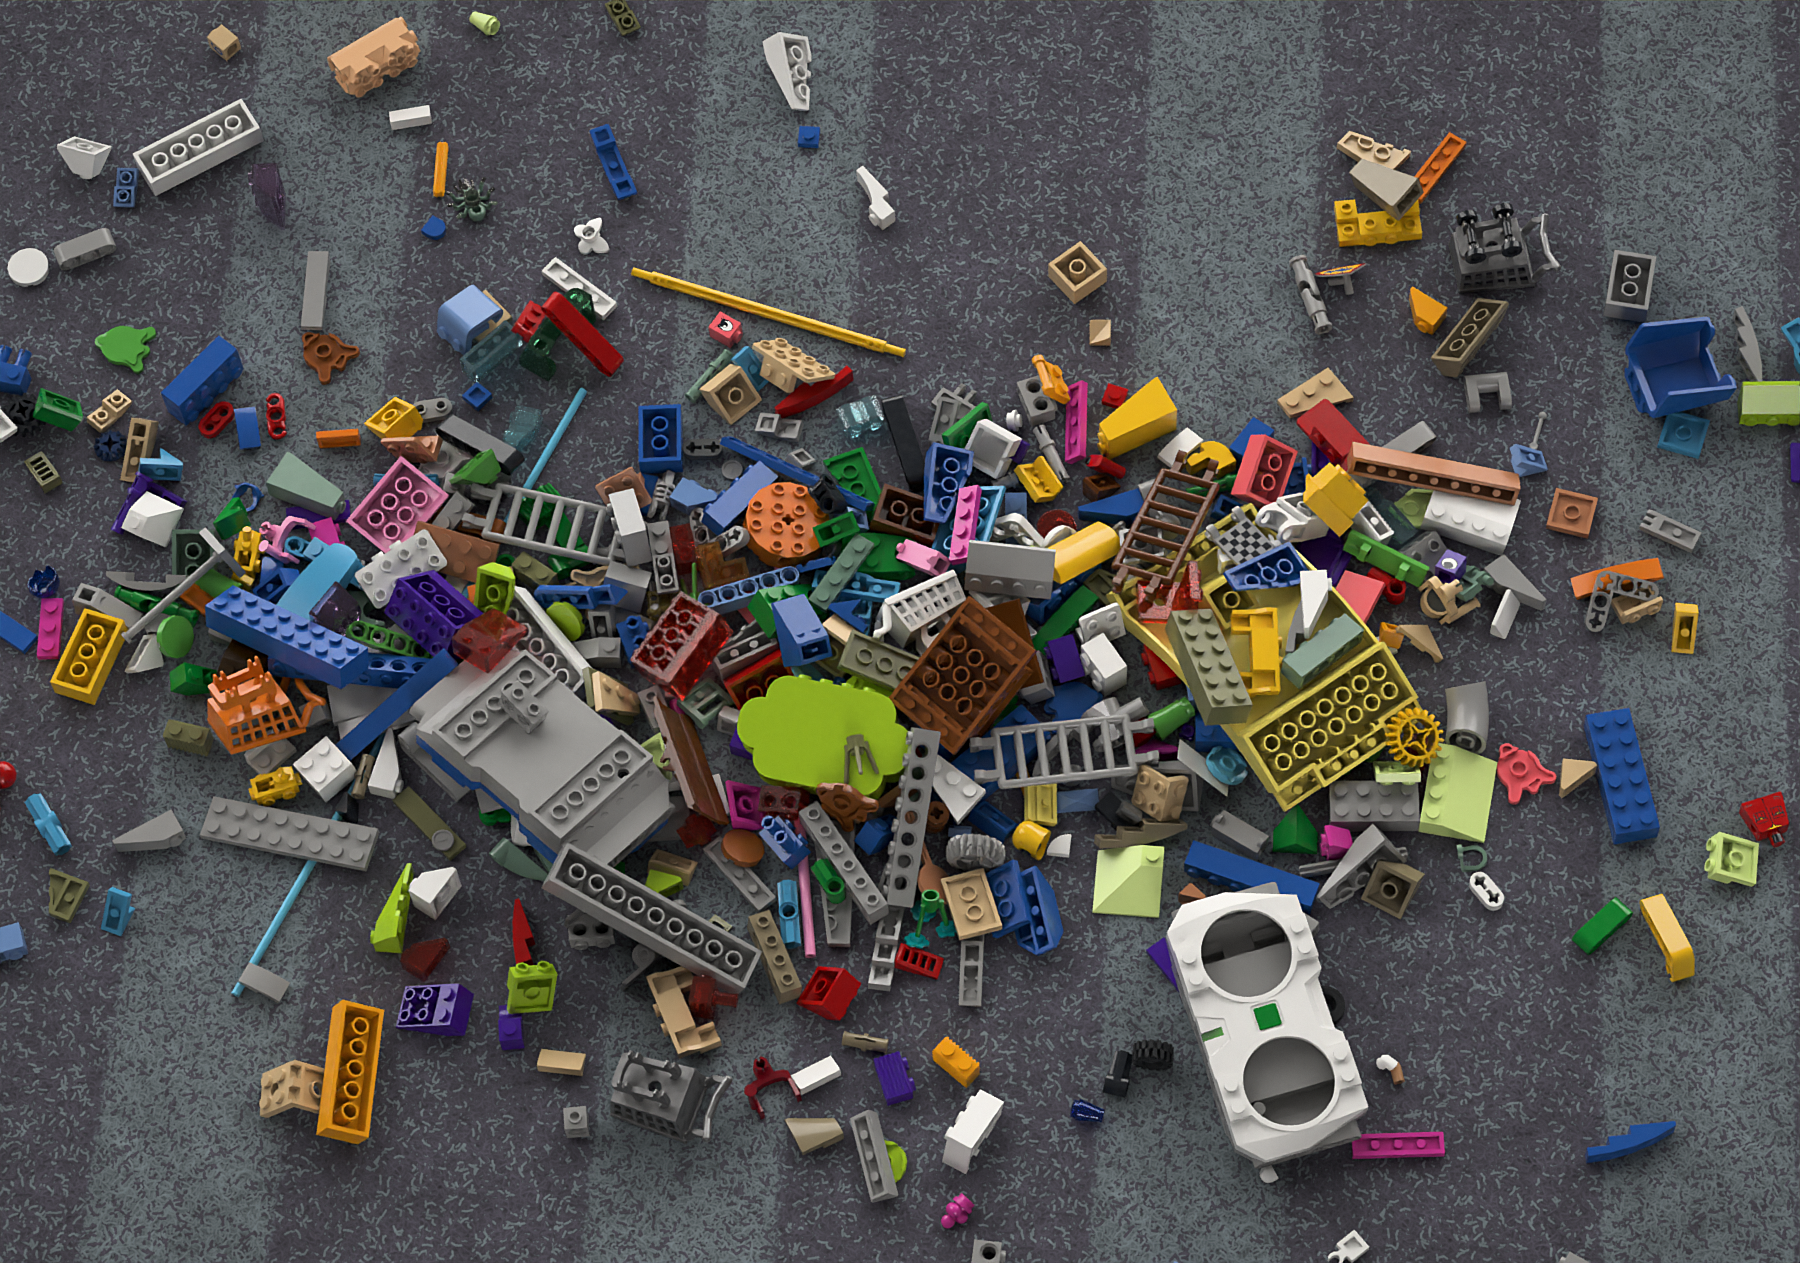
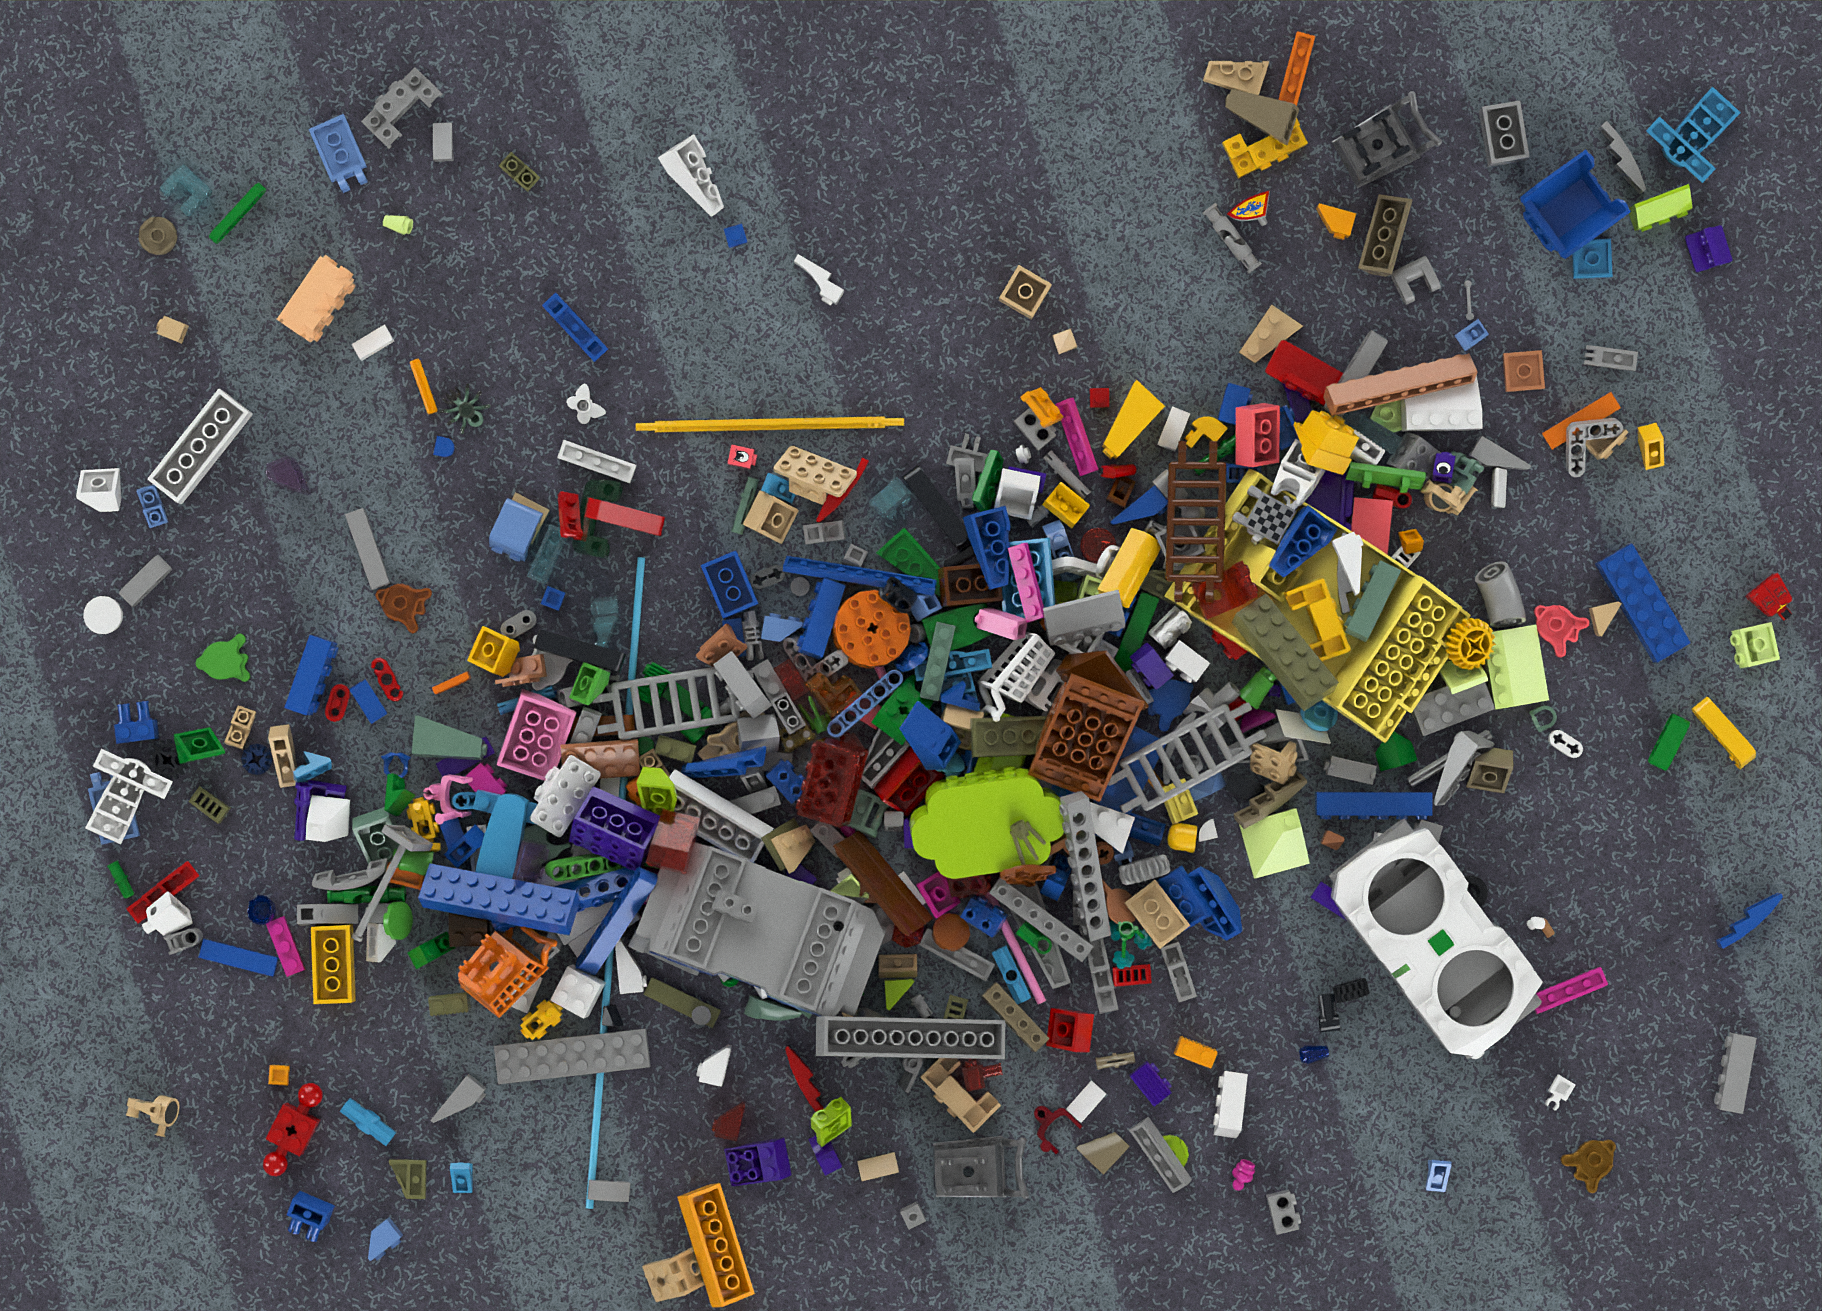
camera: 25 degrees left, 25 degrees up
dark tan pin [351,754,375,799] -> none
lime wedge [370,863,414,953] -> none
lime tile [546,601,585,641] -> none
green slope [812,511,860,548] -> none
dark grey slope [1116,801,1142,825] -> none
dark pink slope [1319,825,1353,861] -> none
tan tile [1395,625,1443,663] -> none

